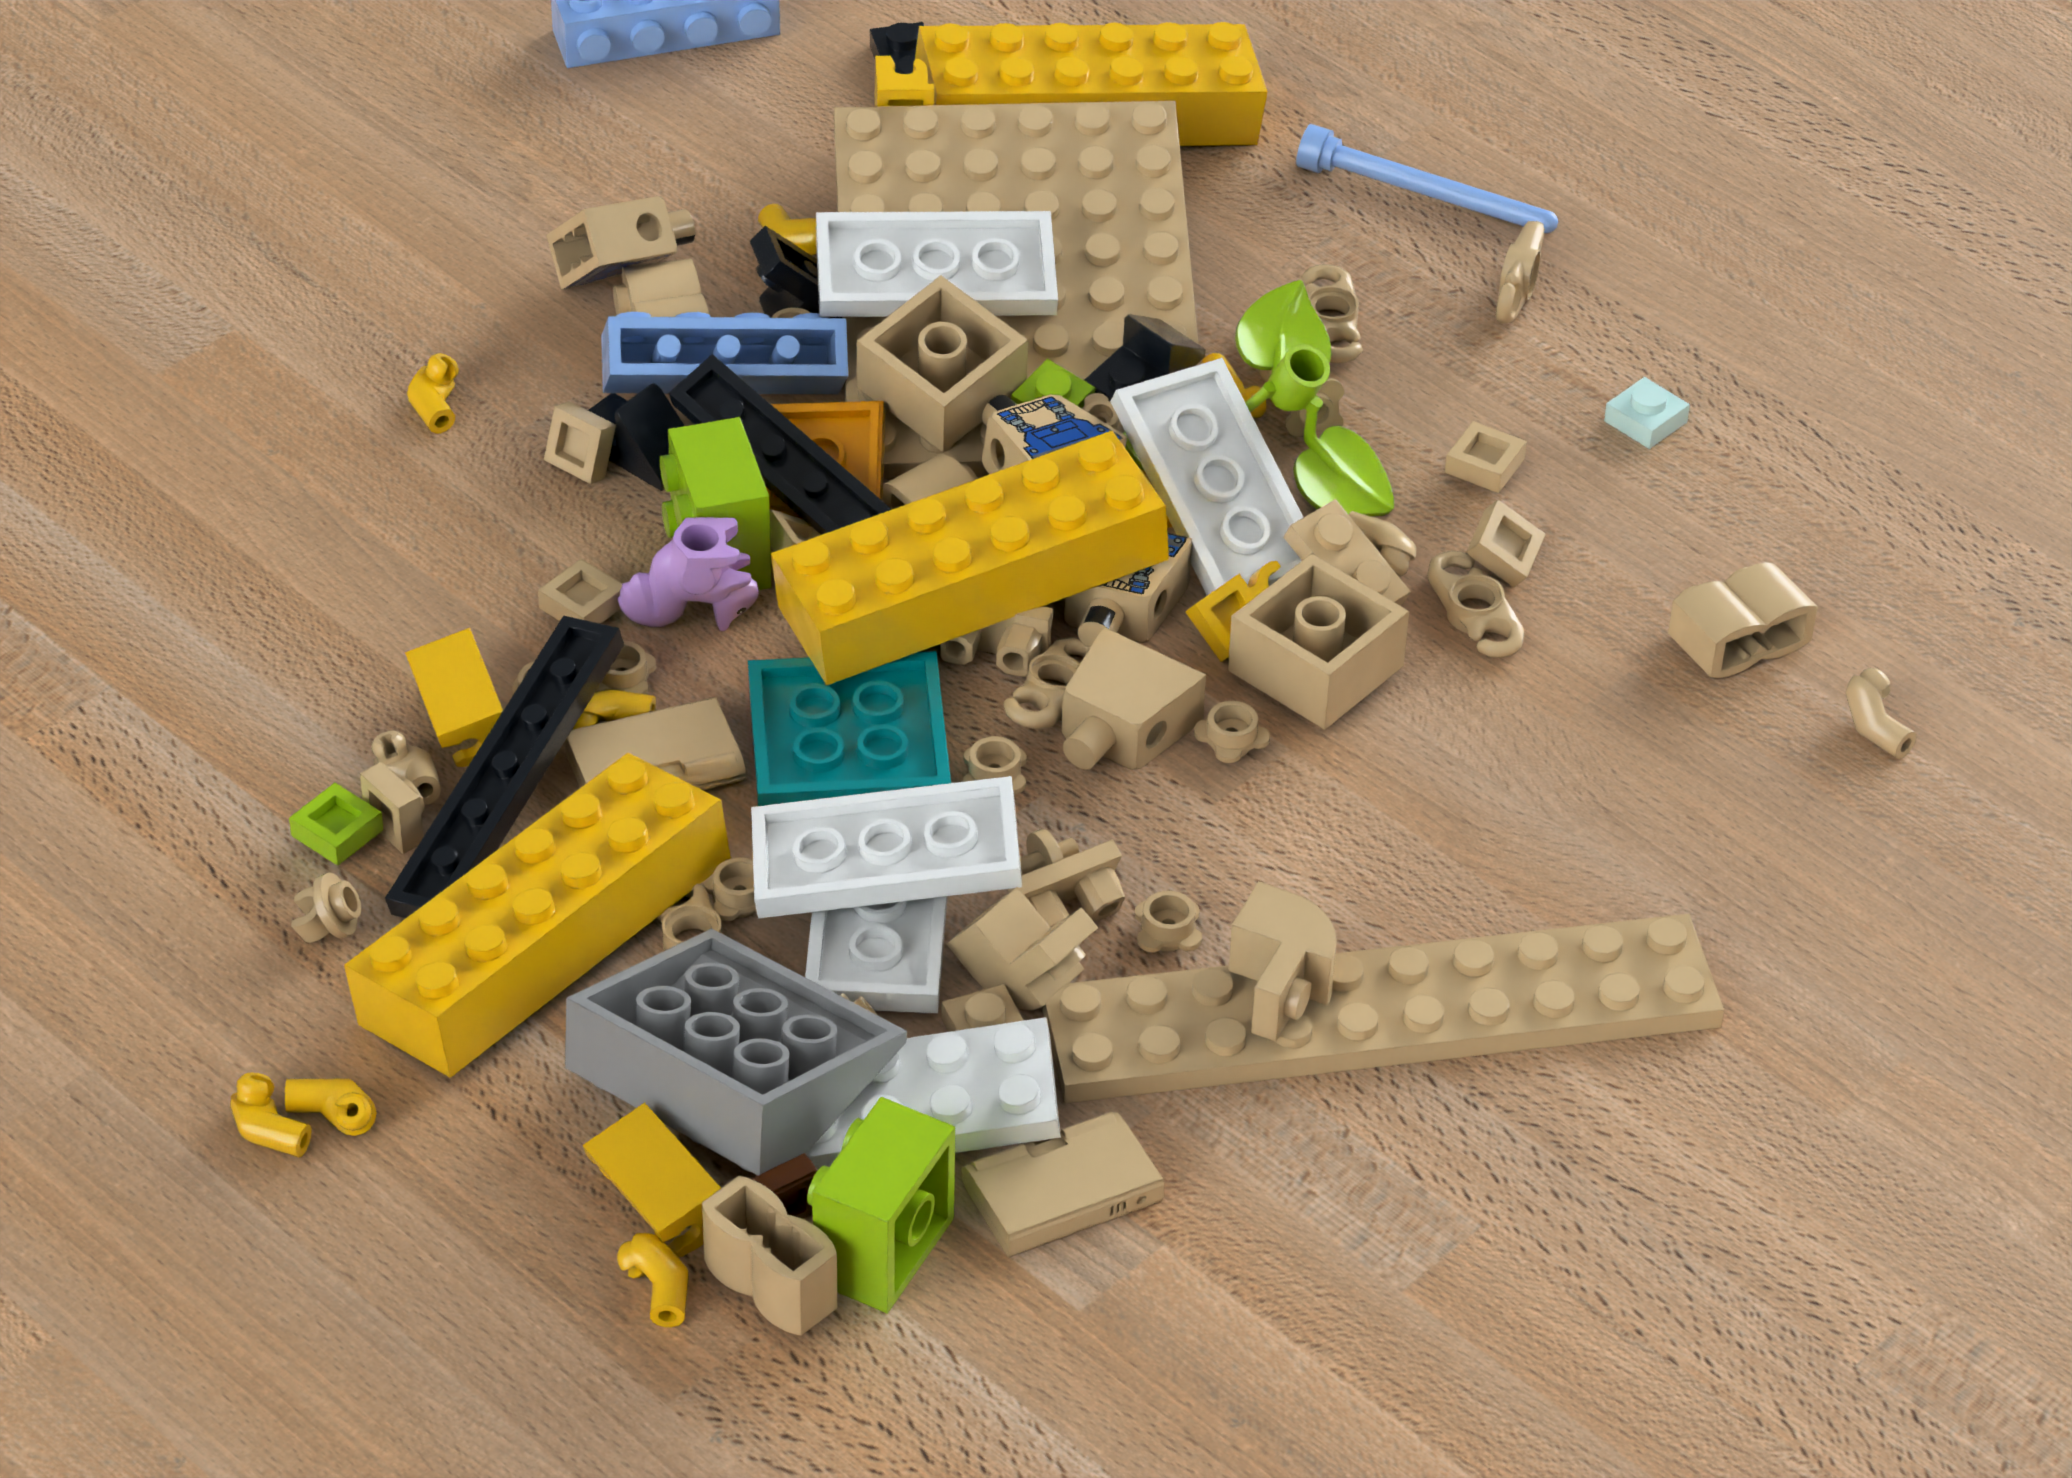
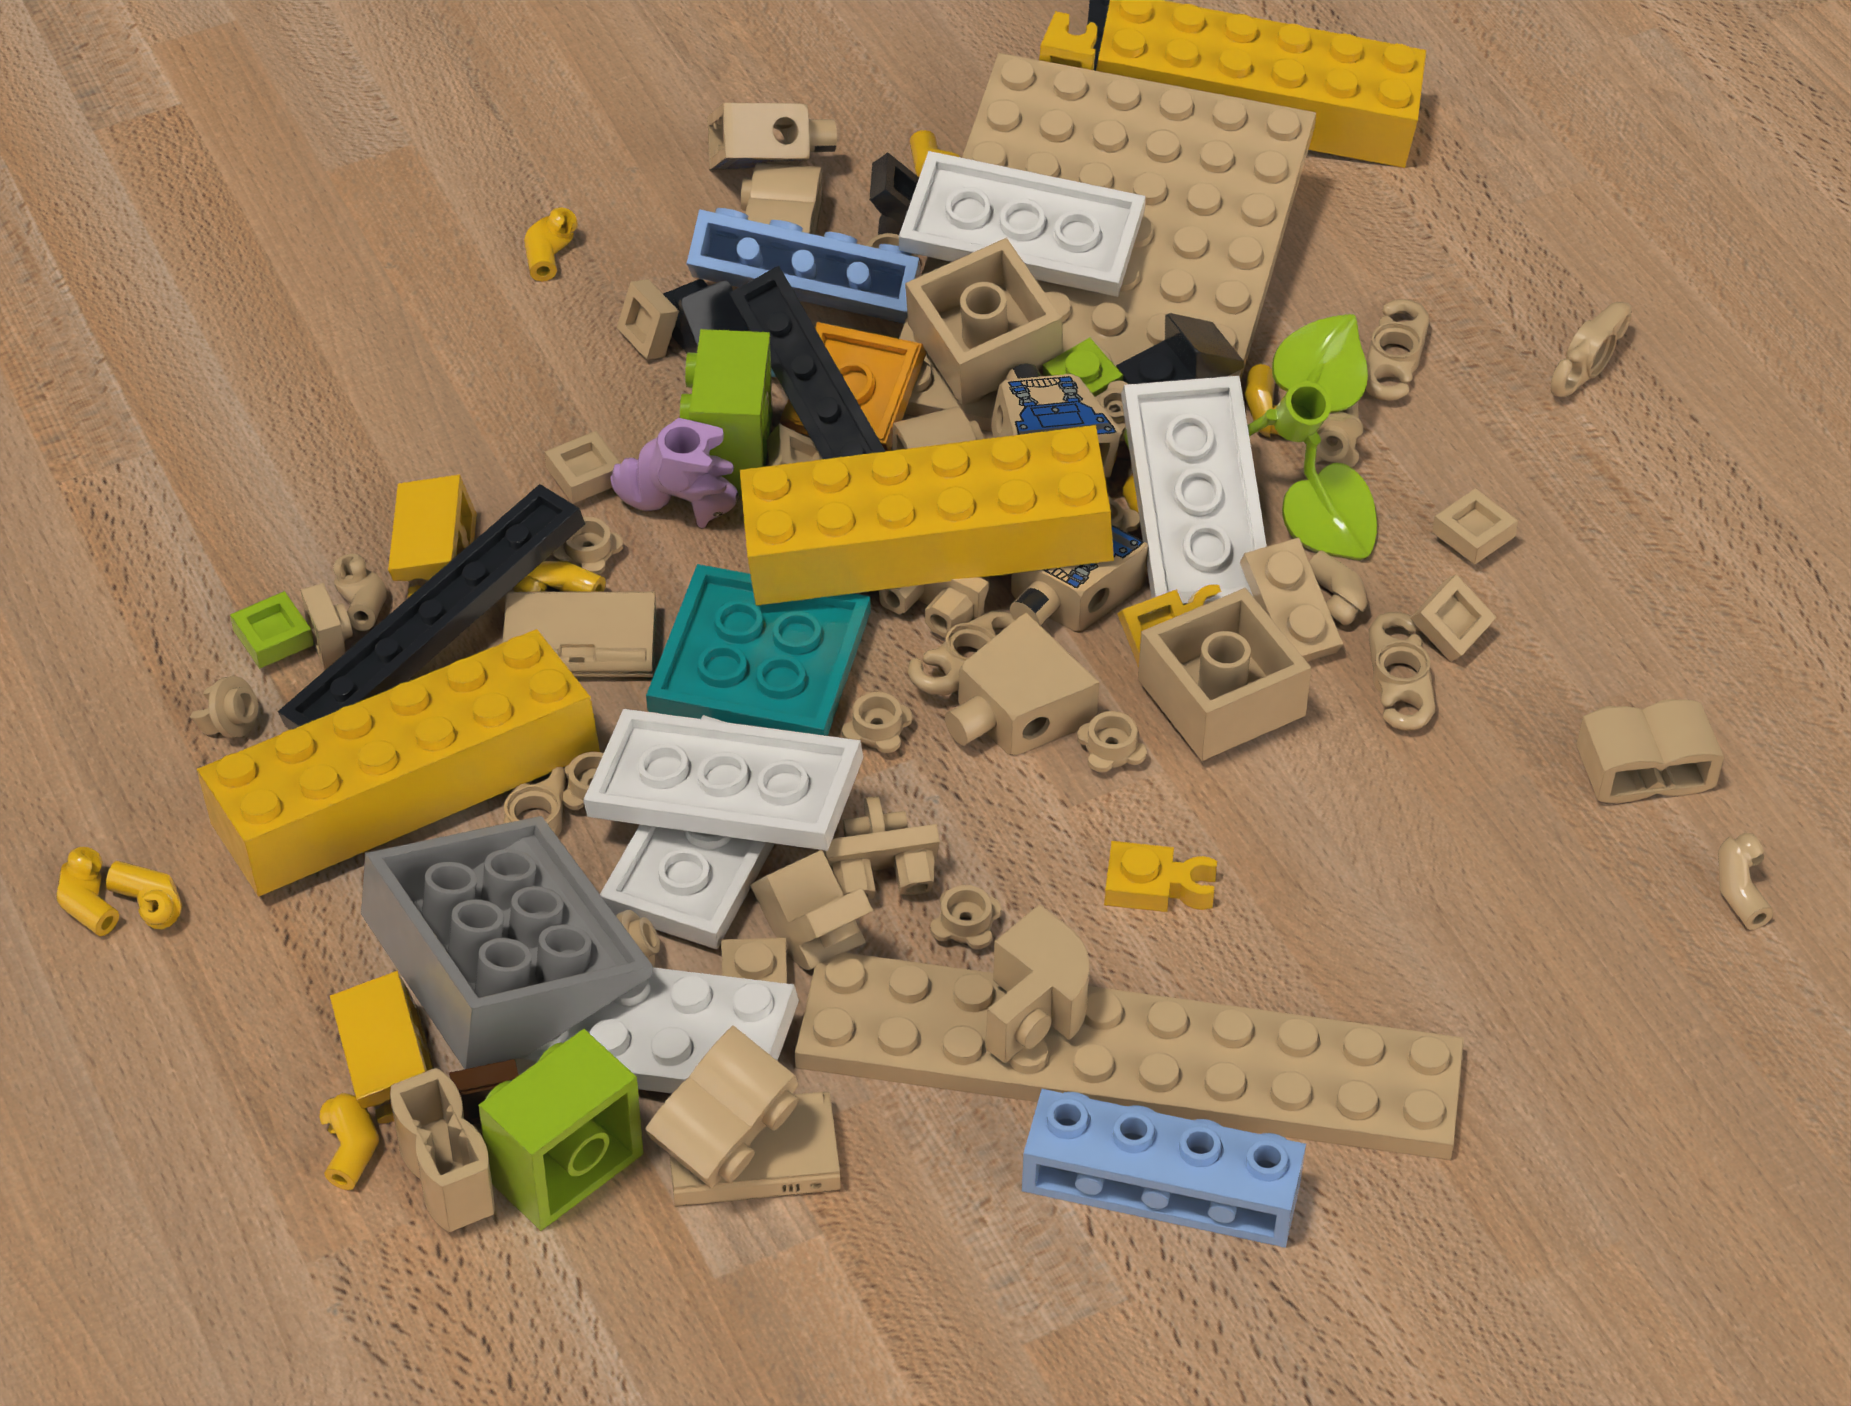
camera: 20 degrees right, 5 degrees up
light blue piece [1296,124,1558,233] -> none
light aqua plate [1604,377,1690,449] -> none
none -> tan brick [645,1025,799,1189]
none -> light blue brick [1022,1089,1306,1248]
none -> yellow plate [1104,841,1217,912]

